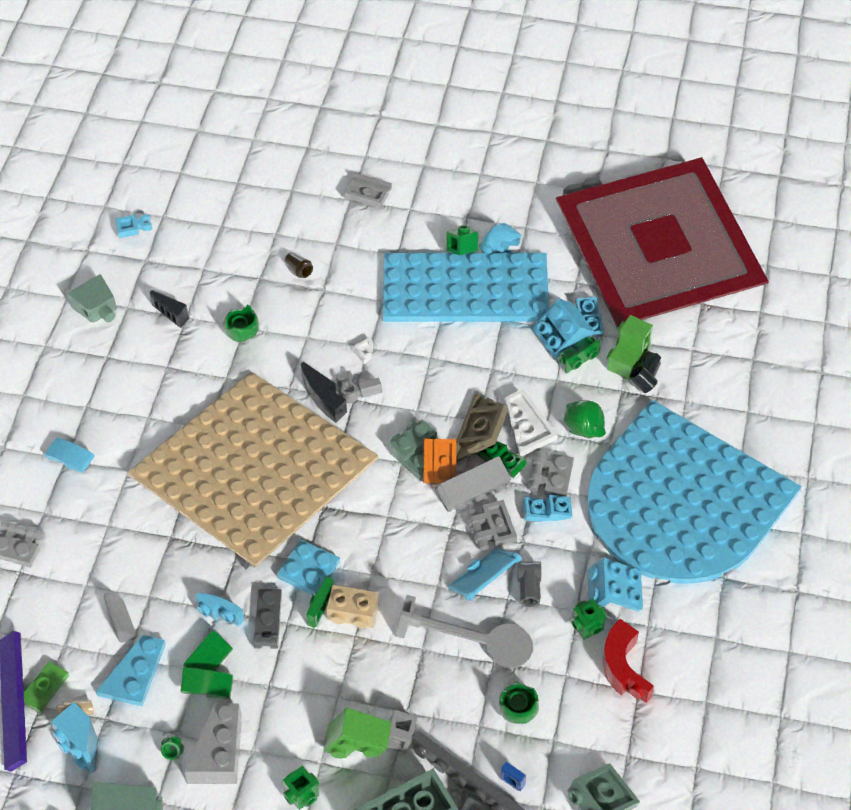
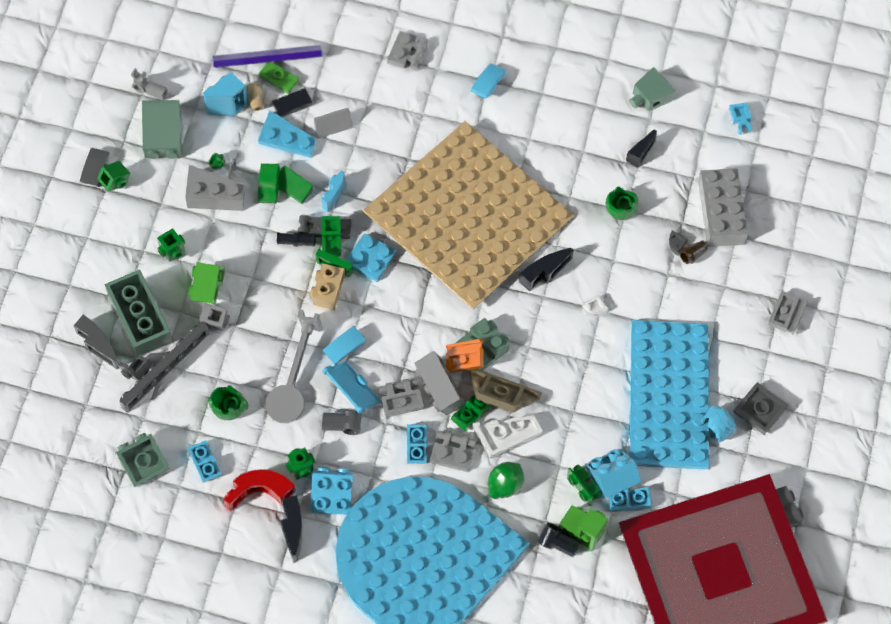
camera: 90 degrees right, 10 degrees up
light grey bar [336,370,383,403] -> none
green brick [446,225,478,255] -> none
blue tile [500,761,526,792] -> none
none -> medium azure slope [188,440,221,483]
none -> black tile [272,88,313,117]
none -> black pin [277,232,316,247]
none -> black slope [280,495,302,563]
none -> green slope [321,216,341,256]
none -> medium azure slope [322,326,367,365]
none -> dark grey tile [669,230,688,256]
none -> light grey brick [698,168,748,247]
none -> dark grey plate [733,382,789,435]

